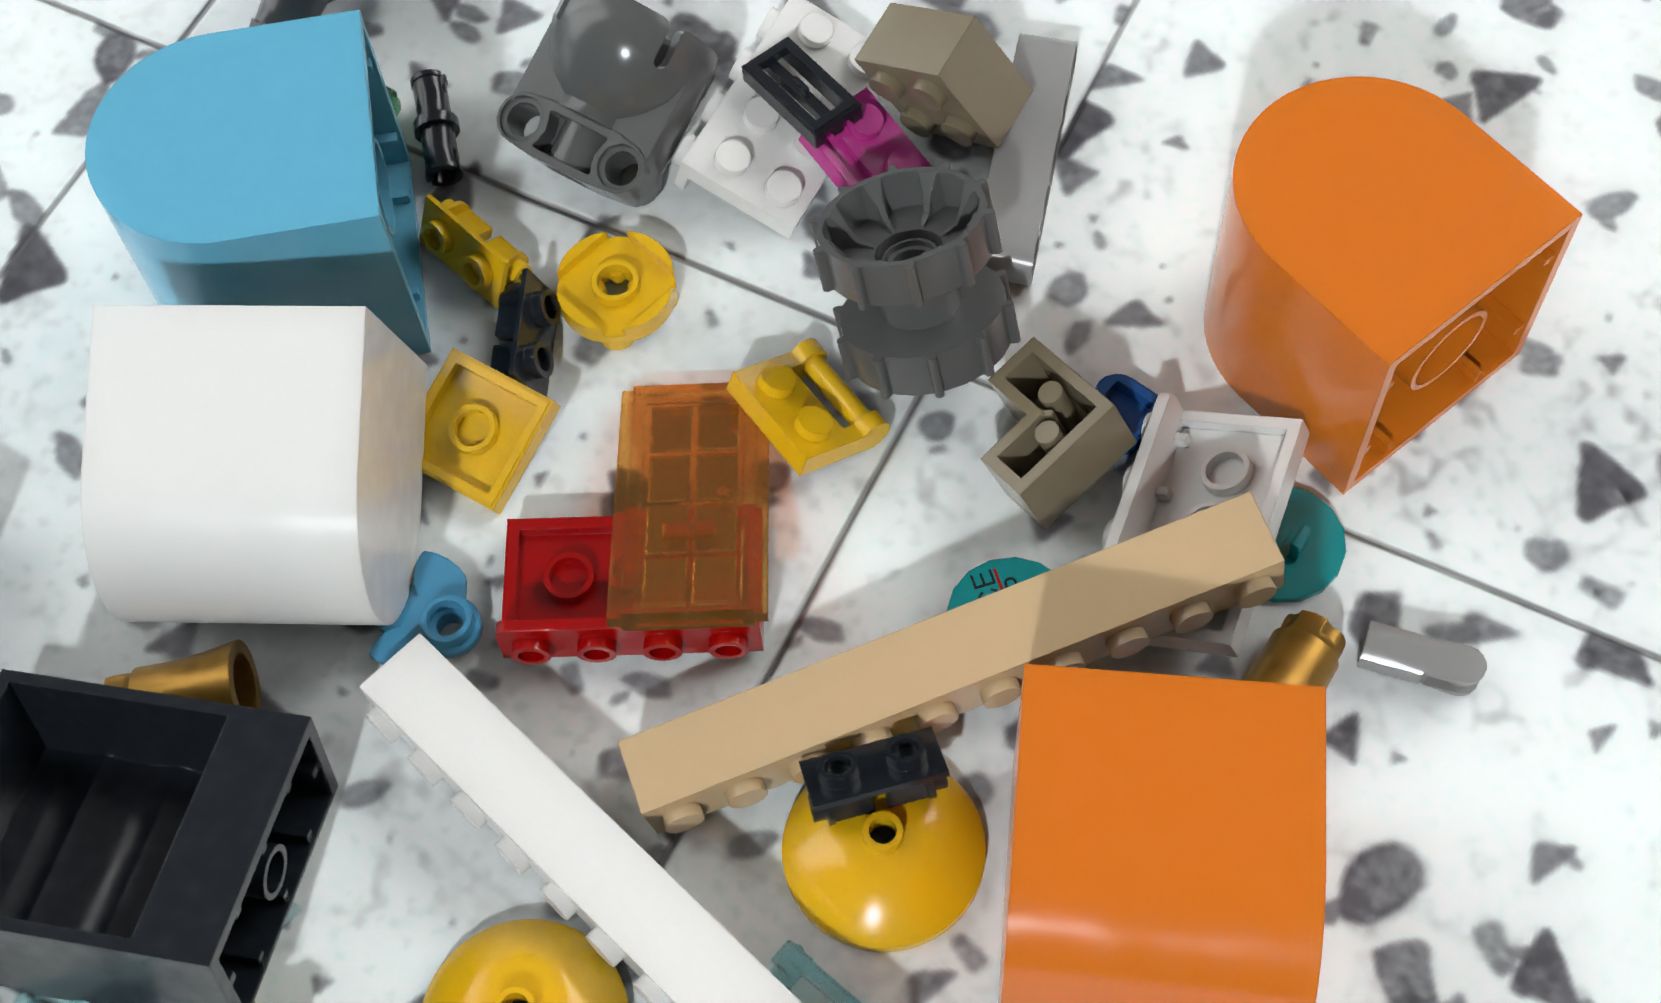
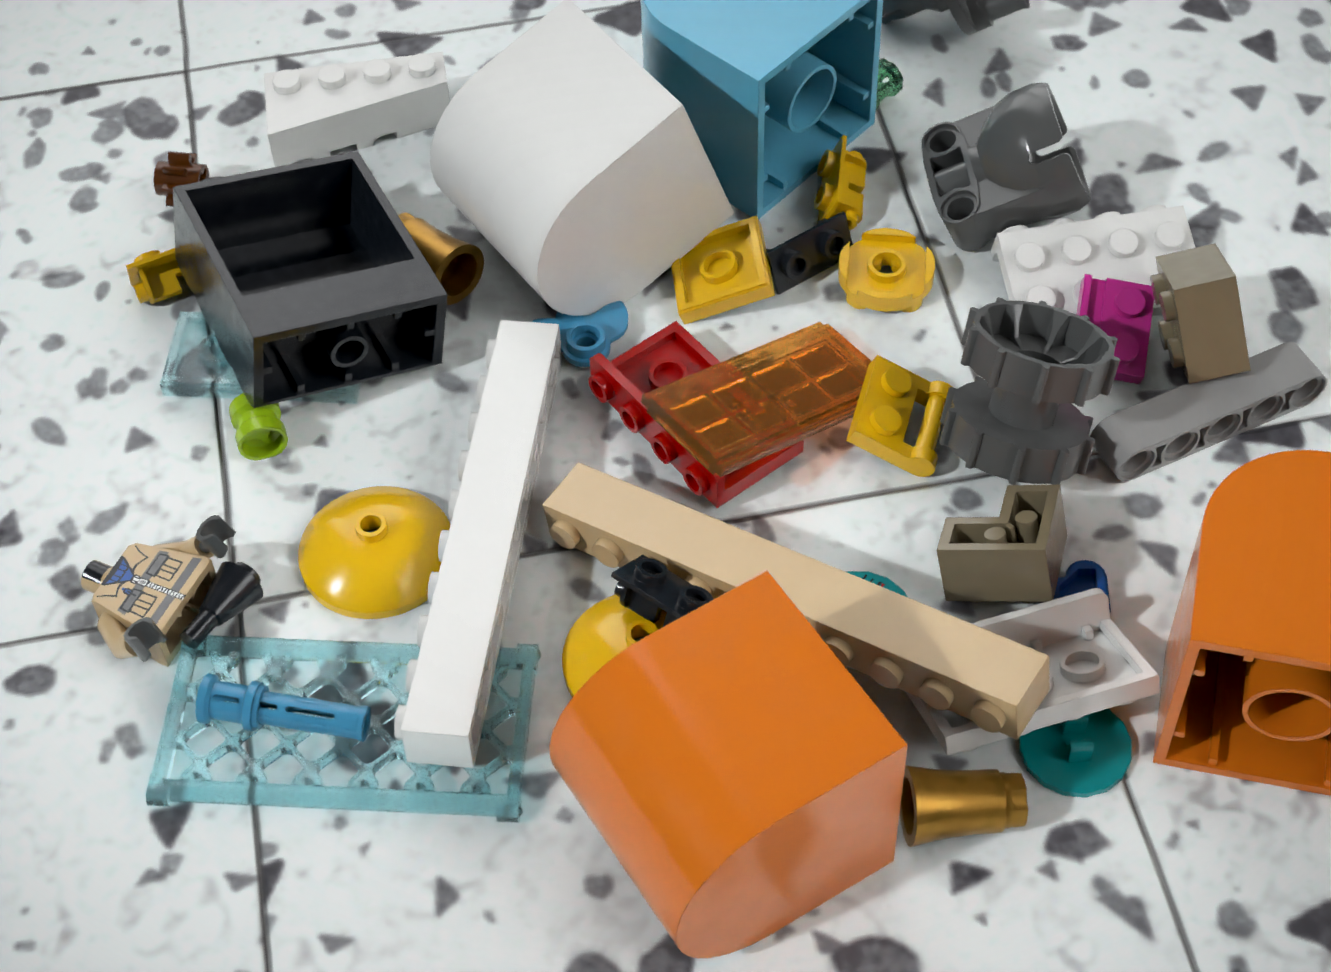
camera: 50 degrees right, 10 degrees down
black pin [410,69,463,187] -> none
black tile [741,37,863,149] -> none
light grey bar [1357,620,1487,696] -> none

